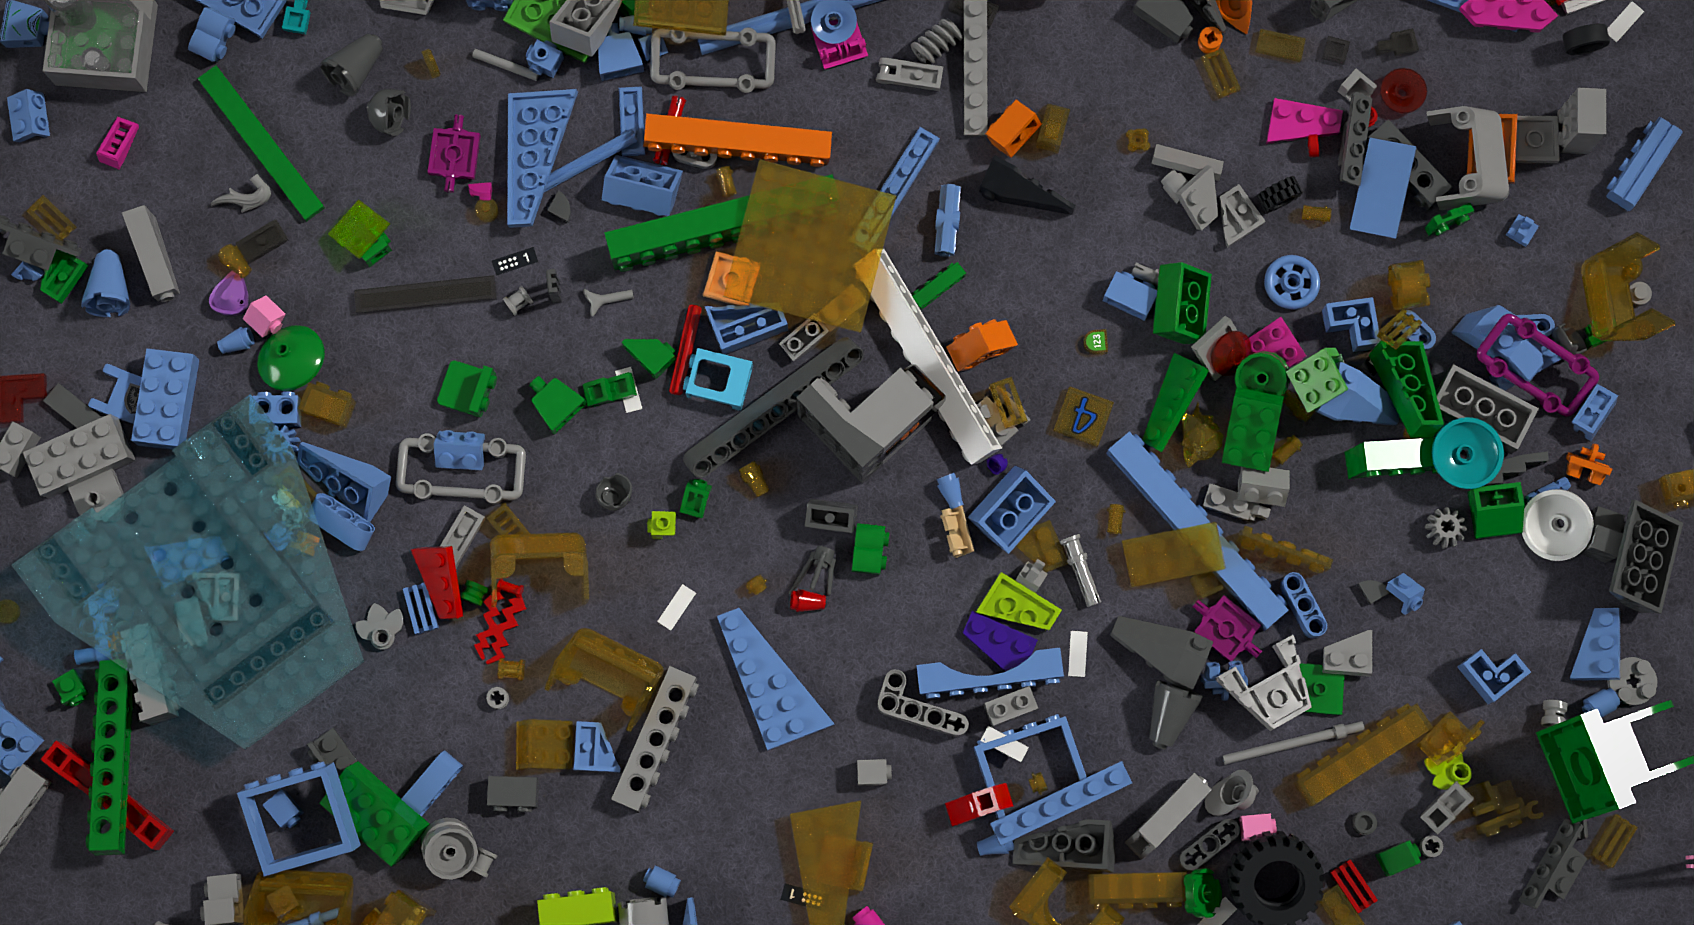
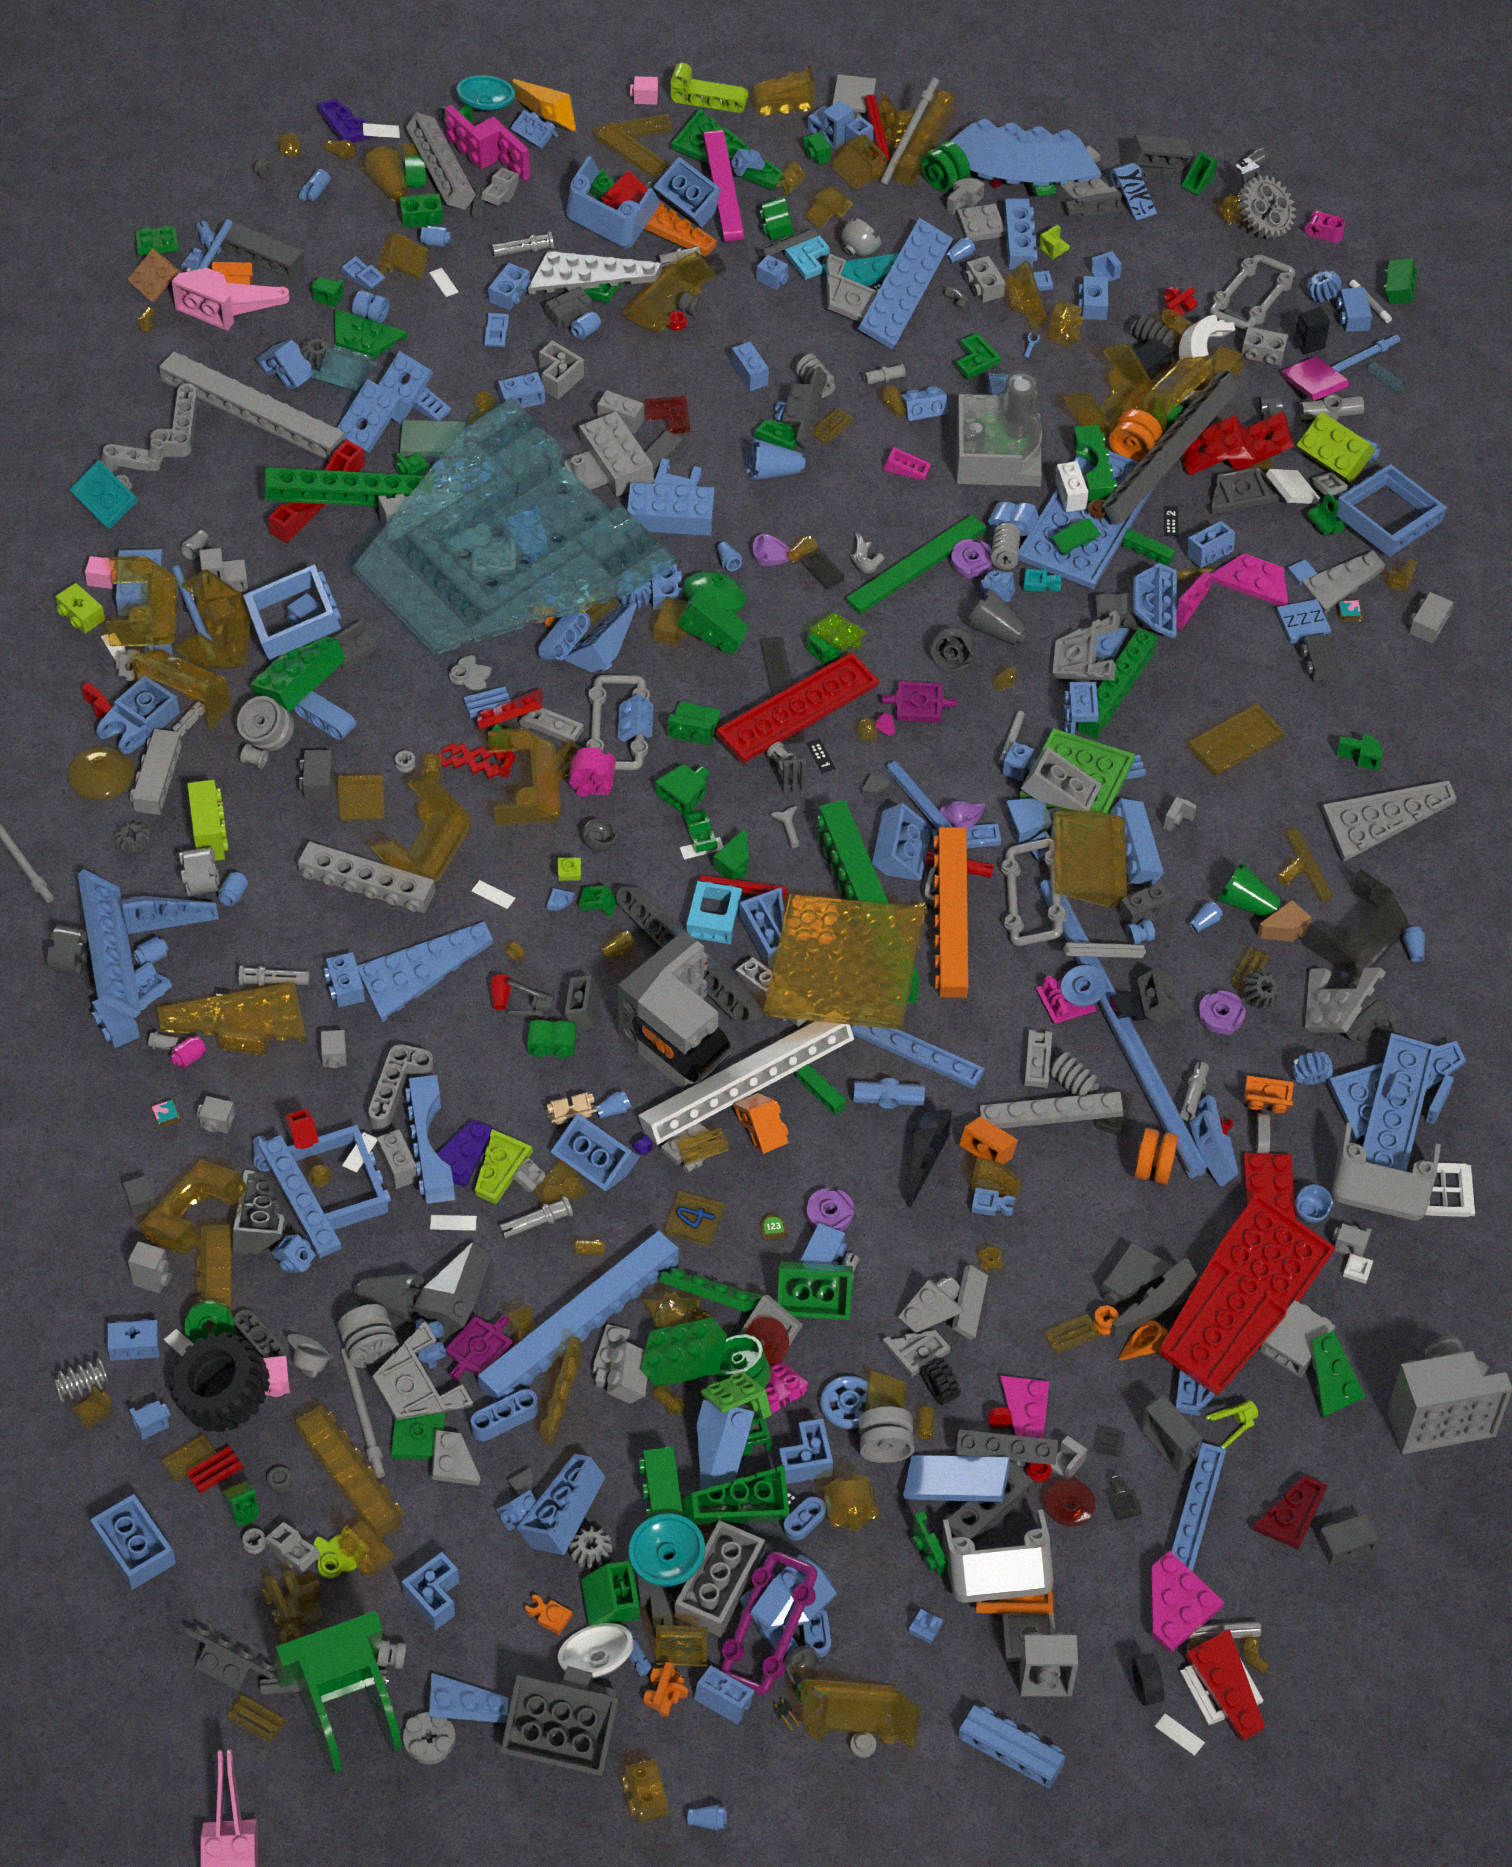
camera: 85 degrees right, 25 degrees down
light grey slope [122,205,180,302] -> none
bright pink brick [243,296,286,338] -> none
medium blue wing [507,89,578,228] -> none
medium blue wing [573,721,621,773] -> none
clear yellow plate [1122,522,1226,587] -> none
light grey slope [1124,773,1212,860] -> none
clear yellow tile [1255,29,1306,62] -> none
clear yellow tile [1377,309,1422,349] -> none
medium blue brick [1582,688,1620,718] -> none
none -> light grey brick [197,1096,235,1134]
none -> light grey pin [239,965,309,987]
none -> medium blue brick [271,1235,316,1273]
none -> medium blue brick [323,952,365,1008]
none -> light grey wheel [338,1304,399,1368]
none -> sand green tile [400,420,465,457]
none -> medium blue wedge [516,1454,605,1555]
none -> orange plate [525,1595,573,1635]
none -> medium blue tile [547,888,575,910]
none -> dark pink brick [569,747,616,797]
none -> clear yellow tile [656,1625,708,1666]
none -> green wedge [676,585,748,655]
none -> red plate [716,652,879,764]
none -> piece [774,1700,800,1731]
none -> medium lavender plate [806,1188,854,1231]
none -> light grey wheel [859,1406,915,1463]
none -> clear yellow piece [865,1371,907,1411]
none -> clear yellow cone [881,385,907,417]
none -> medium lavender piece [940,801,985,830]
none -> medium lavender plate [951,539,993,578]
none -> medium blue plate [972,1188,1015,1216]
none -> medium blue brick [981,570,1015,602]
none -> light grey piece [991,523,1020,570]

